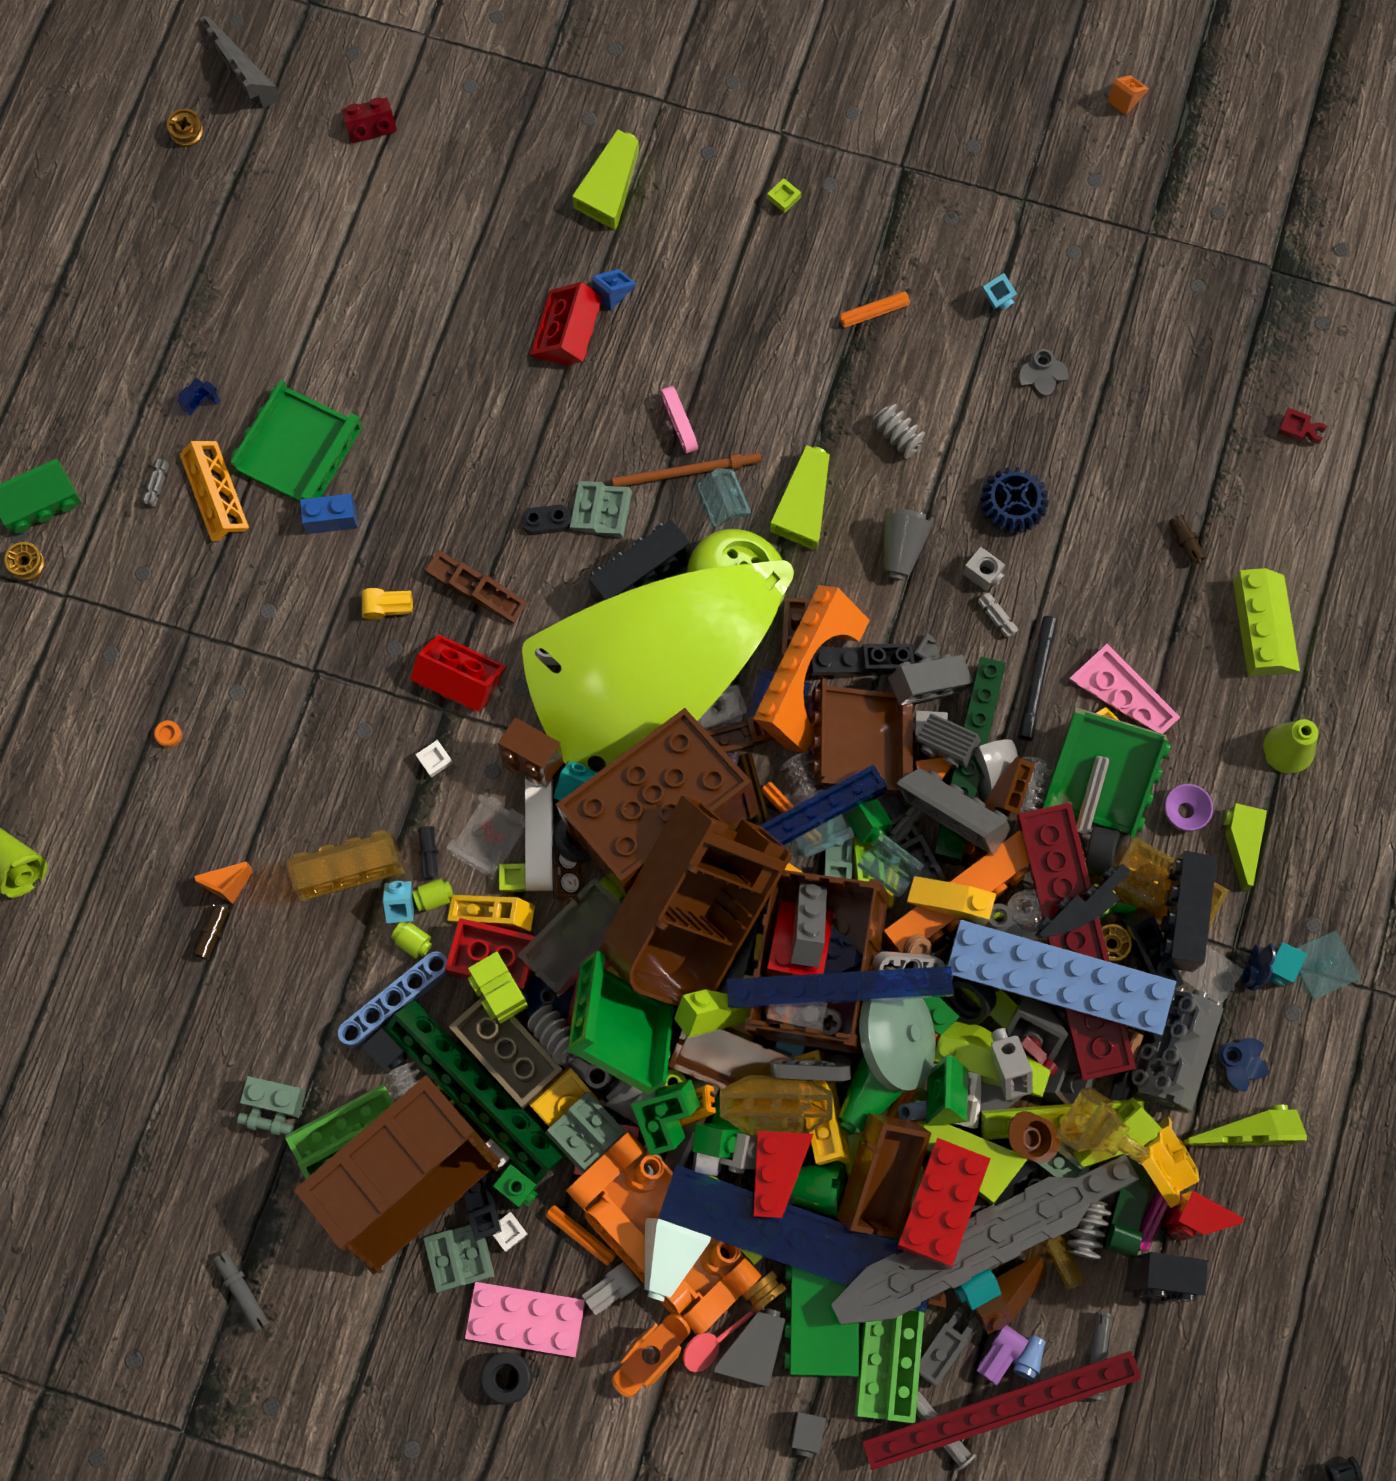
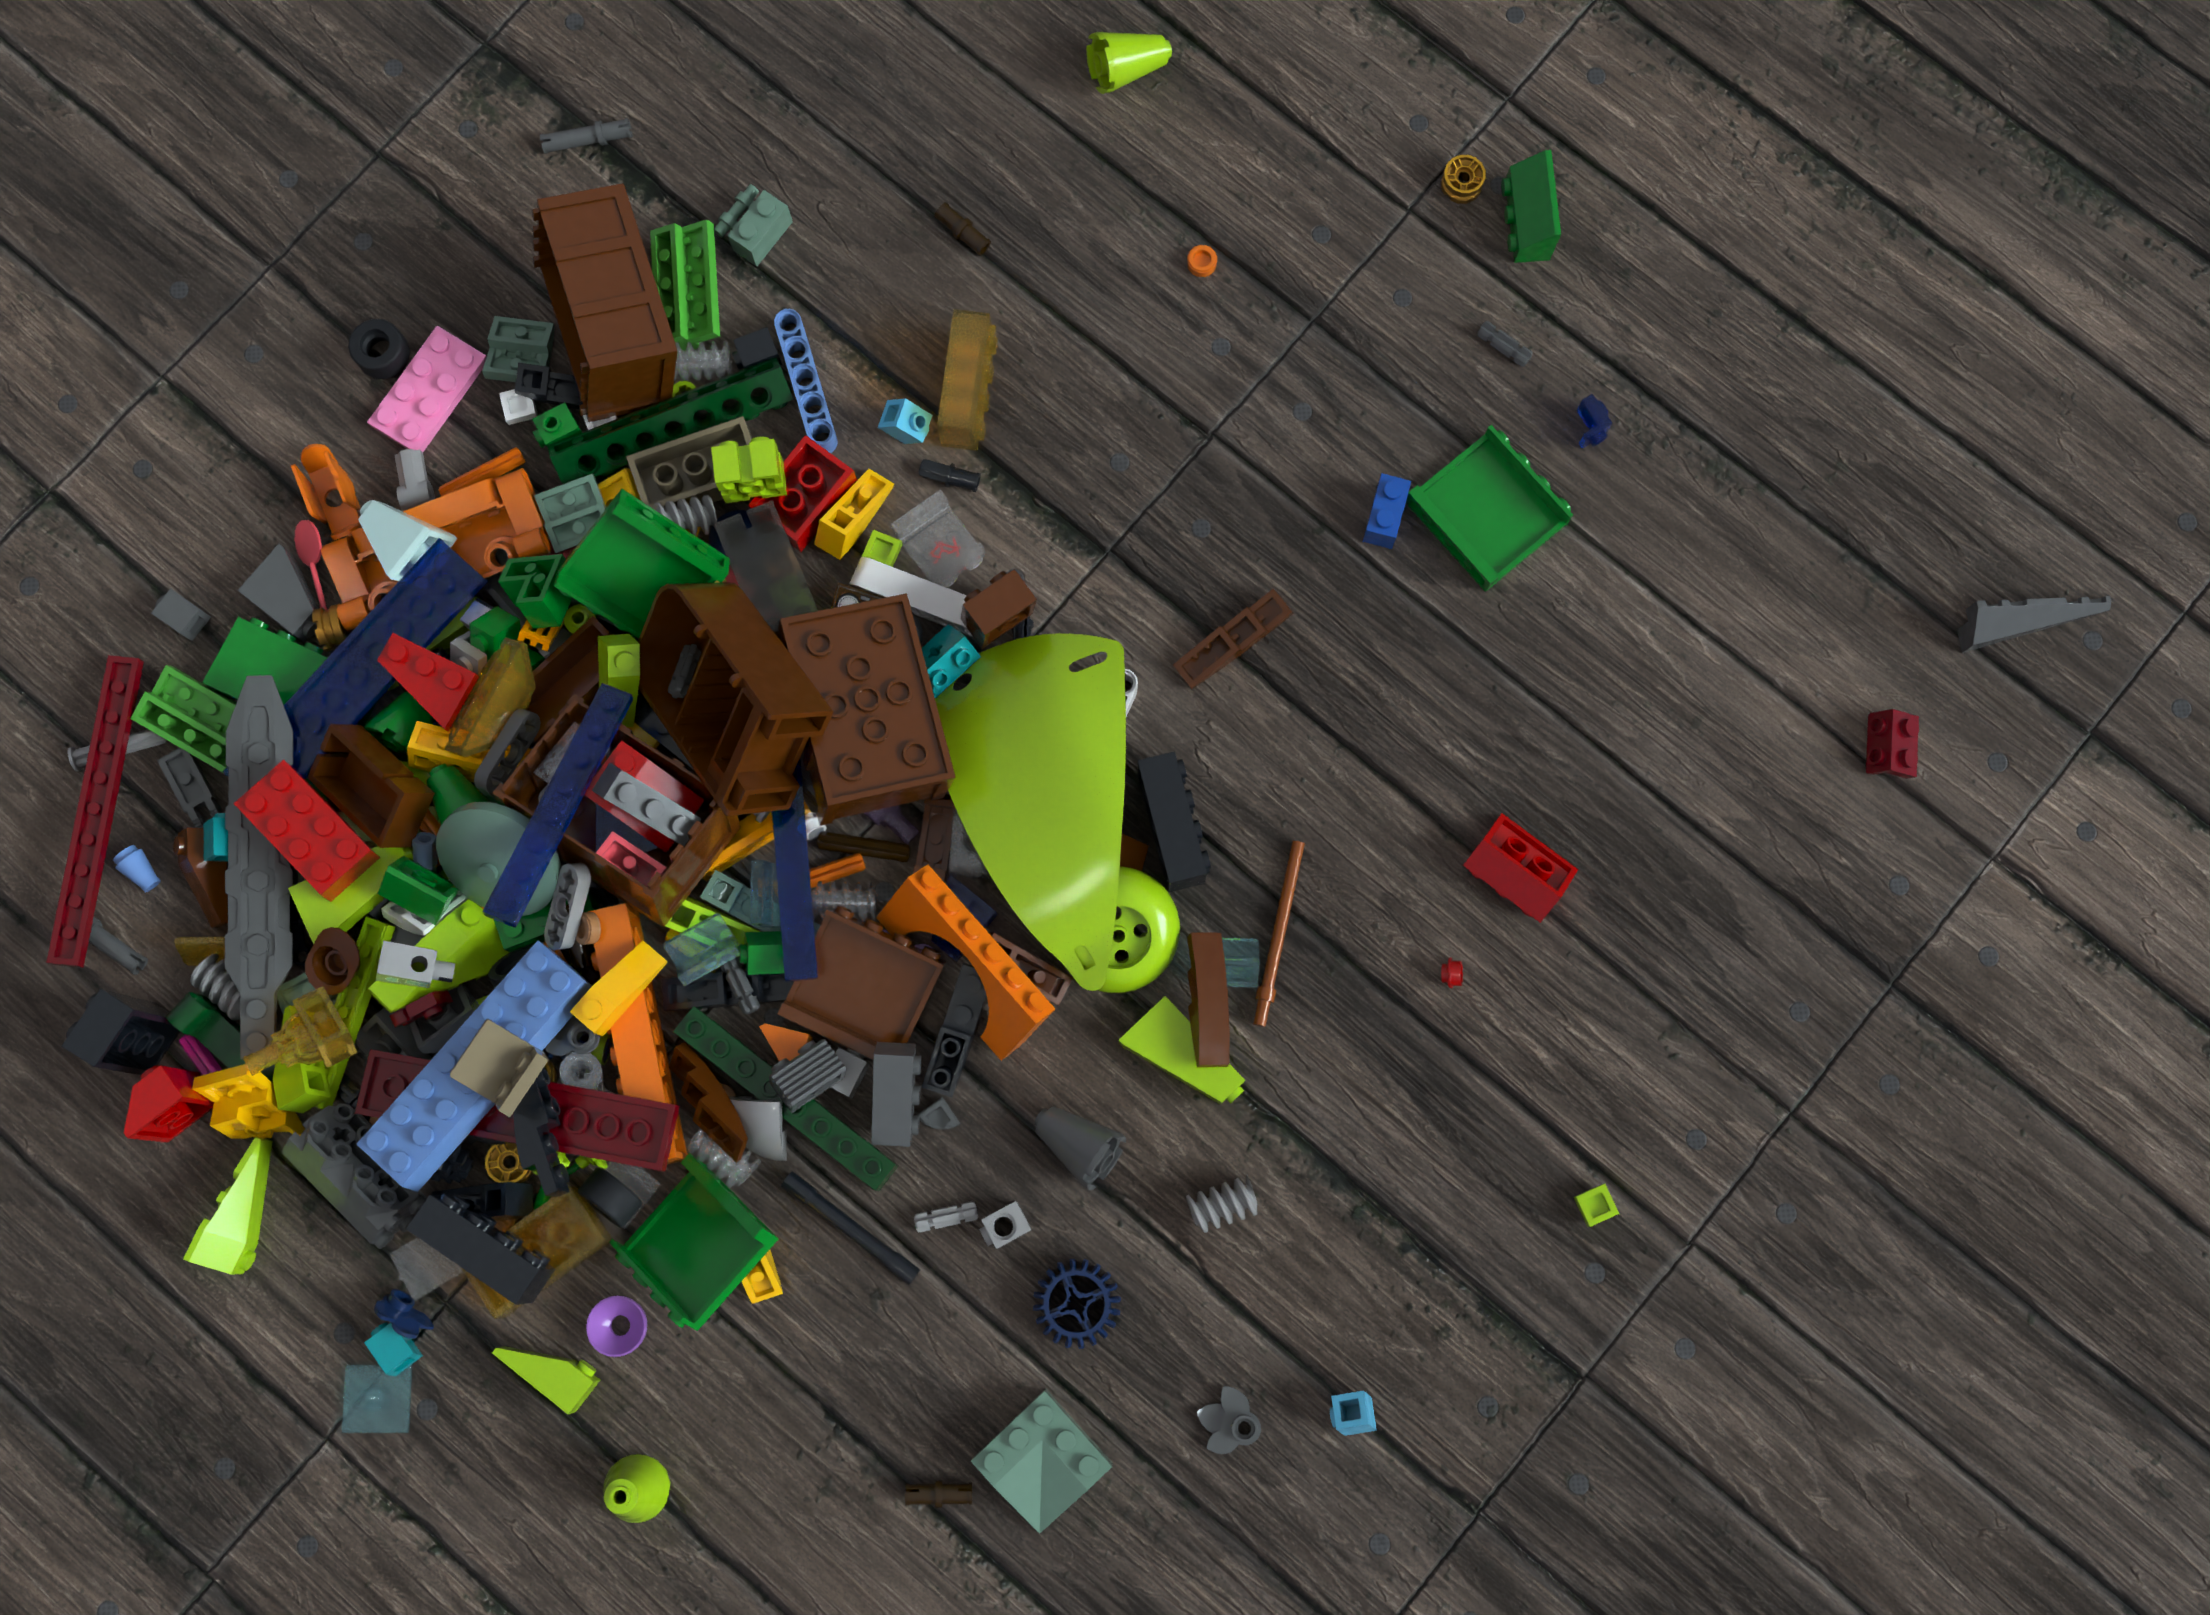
camera: 115 degrees right, 5 degrees up
pearl gold wheel [167,109,203,147] -> none
light orange fence [180,441,249,541] -> none
orange slope [194,862,253,904] -> none
yellow piece [362,588,413,620] -> none
lime brick [391,922,432,959] -> none
red slope [410,634,507,712] -> none
lime brick [412,878,454,911] -> none
white plate [416,740,453,778] -> none
black plate [521,505,572,535] -> none
sand green slope [570,481,632,537] -> none
lime slope [573,129,639,230] -> none
blue slope [592,269,637,310] -> none
bright pink beam [661,386,698,454] -> none
orange axle [839,291,910,327] -> none
dark grey slope [897,768,1011,856] -> none
medium lavender piece [976,1324,1028,1385] -> none
bright pink wing [1069,644,1180,734] -> none
light grey axle [1076,756,1109,835] -> none
dark blue plate [1218,1038,1270,1092] -> none
lime slope [1233,568,1300,677] -> none
none -> dark tan bracket [450,1019,548,1117]
none -> coral slope [596,831,667,886]
none -> dark grey axle [668,644,701,699]
none -> sand green slope [971,1389,1112,1534]
none -> reddish brown slope [1187,932,1230,1068]
none -> red plate [1441,957,1463,989]

